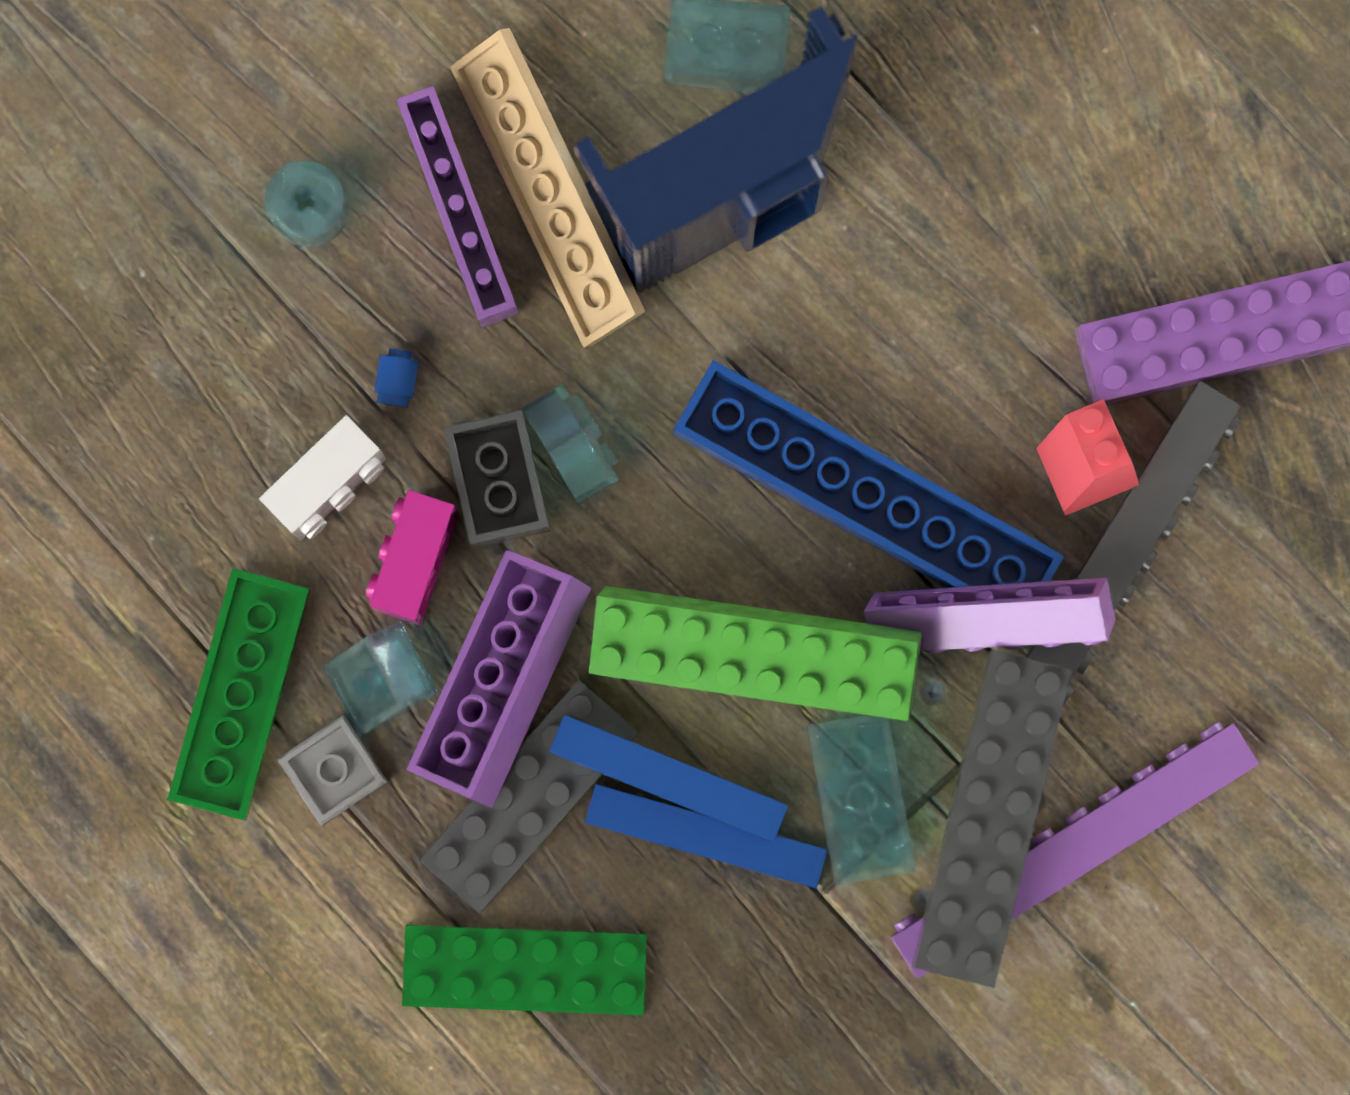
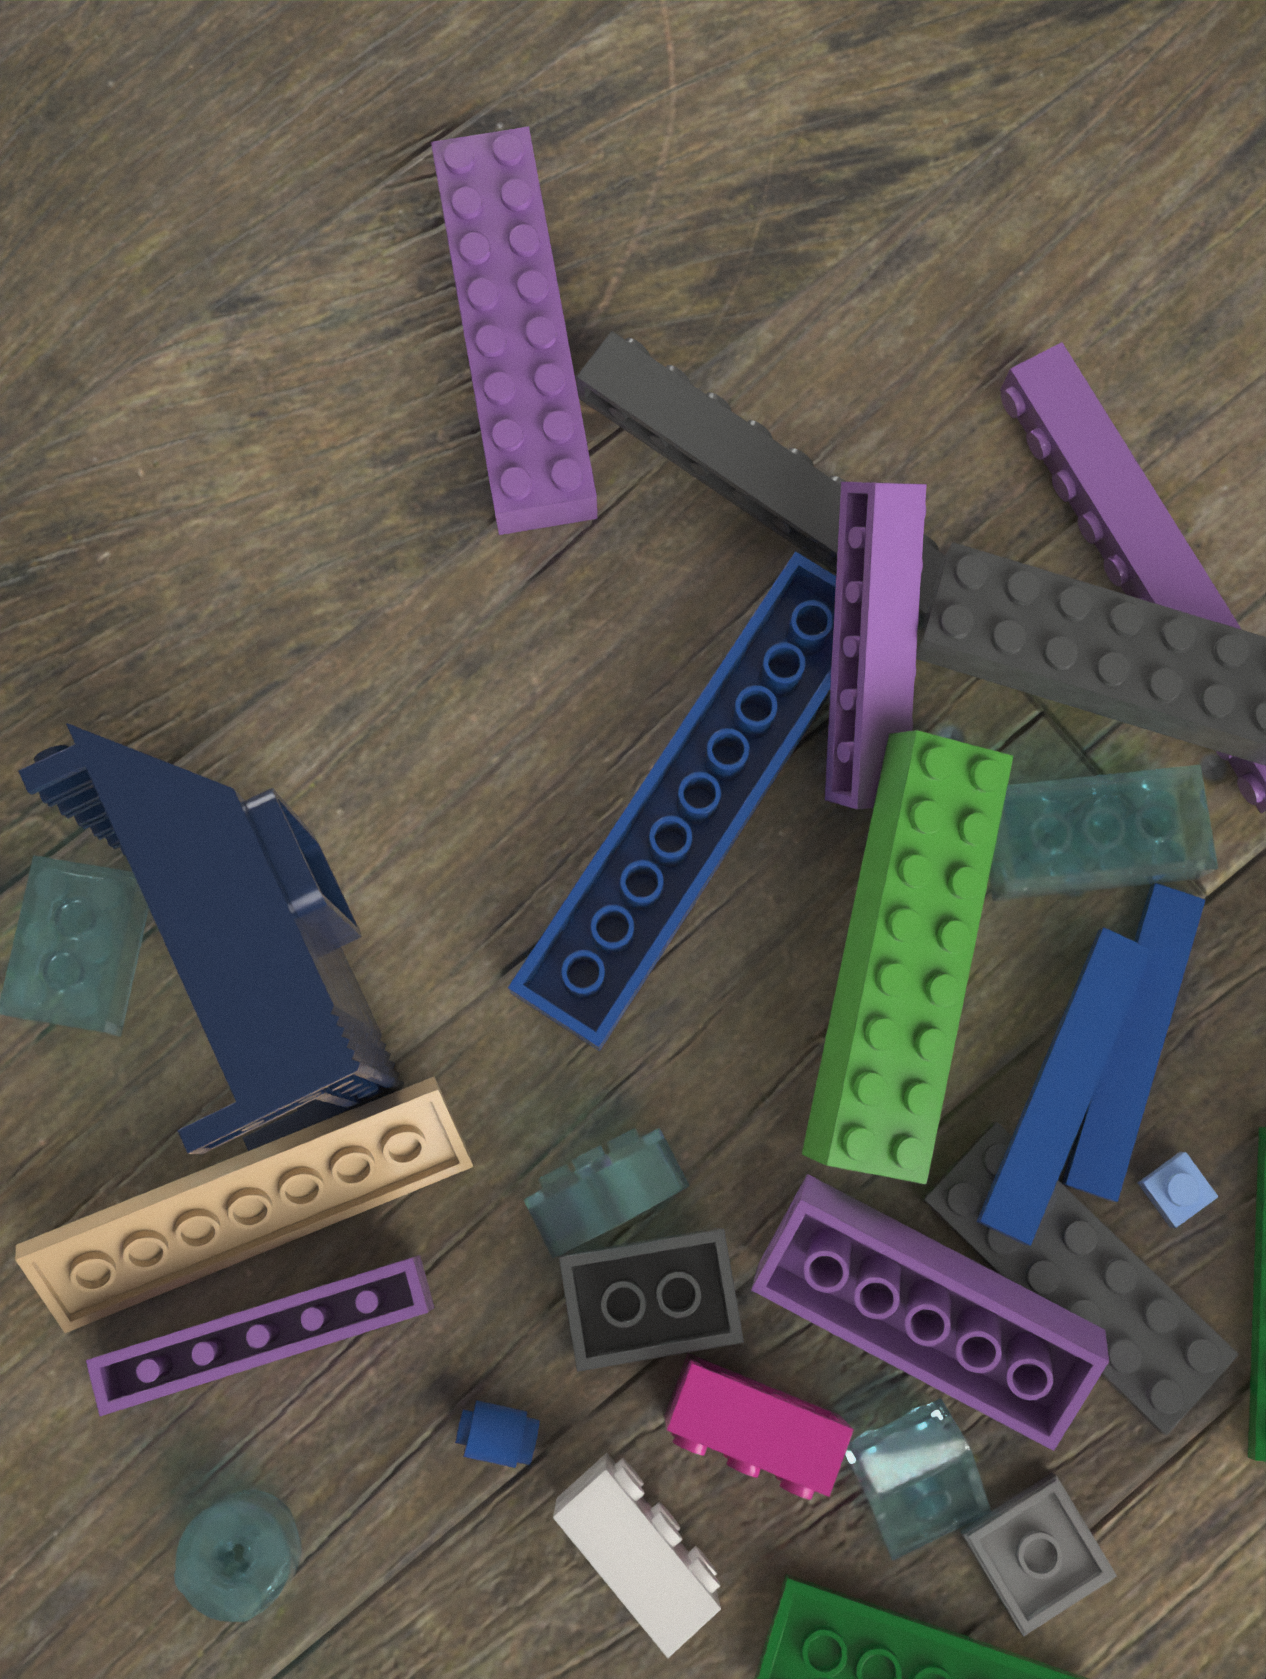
camera: 90 degrees left, 5 degrees down
coral slope [1036,399,1139,516] -> none
none -> light blue plate [1137,1152,1218,1228]

